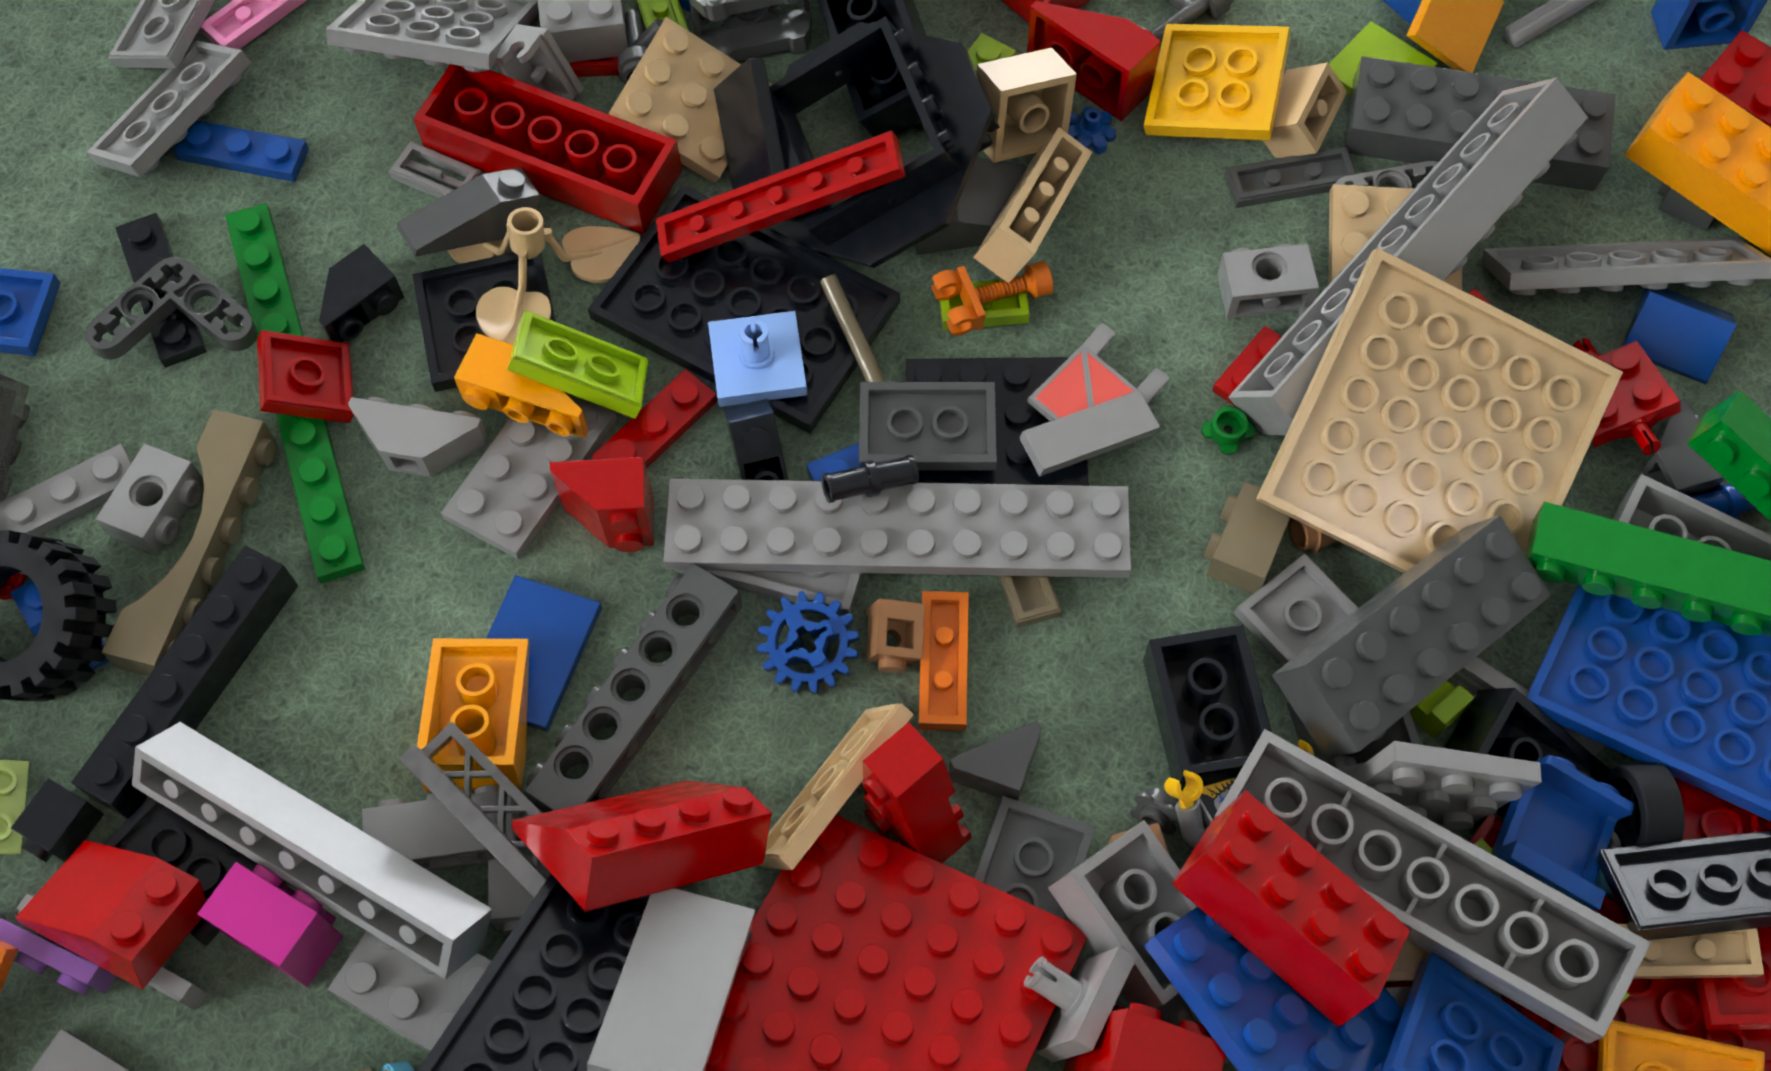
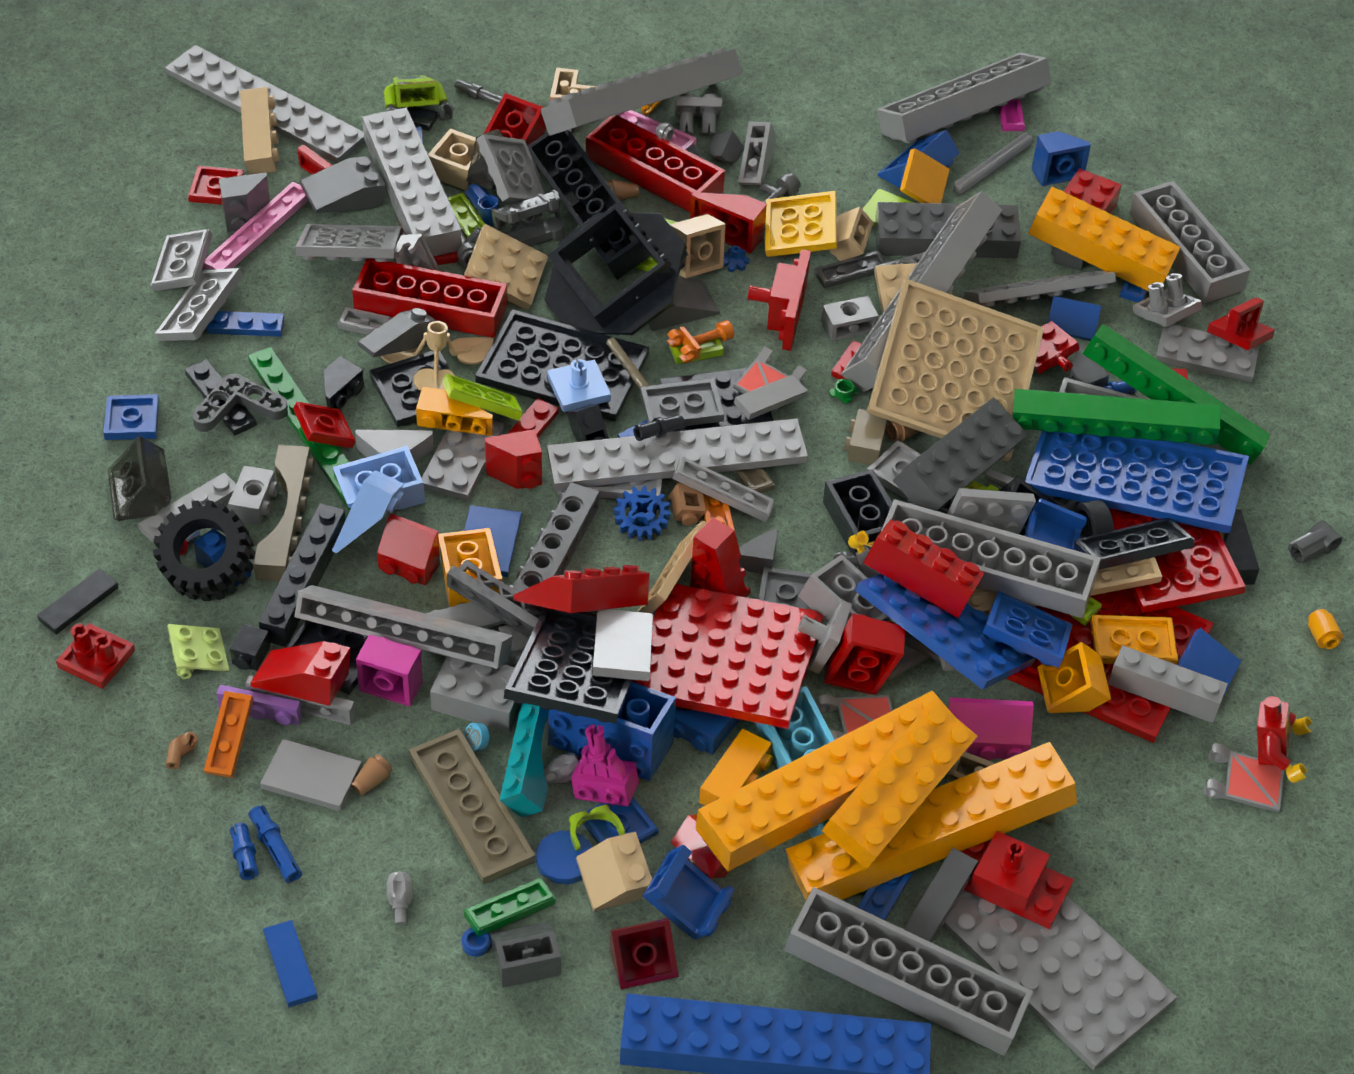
camera: 15 degrees left, 15 degrees down
red plate [656,131,906,263] -> none
black tile [714,58,785,190] -> none
tan brick [973,127,1092,283] -> none
none -> light blue slope [332,470,404,553]
none -> light blue slope [333,446,426,510]
none -> slope [377,514,440,586]
none -> light grey tile [672,457,775,522]
none -> red brick [747,250,811,351]

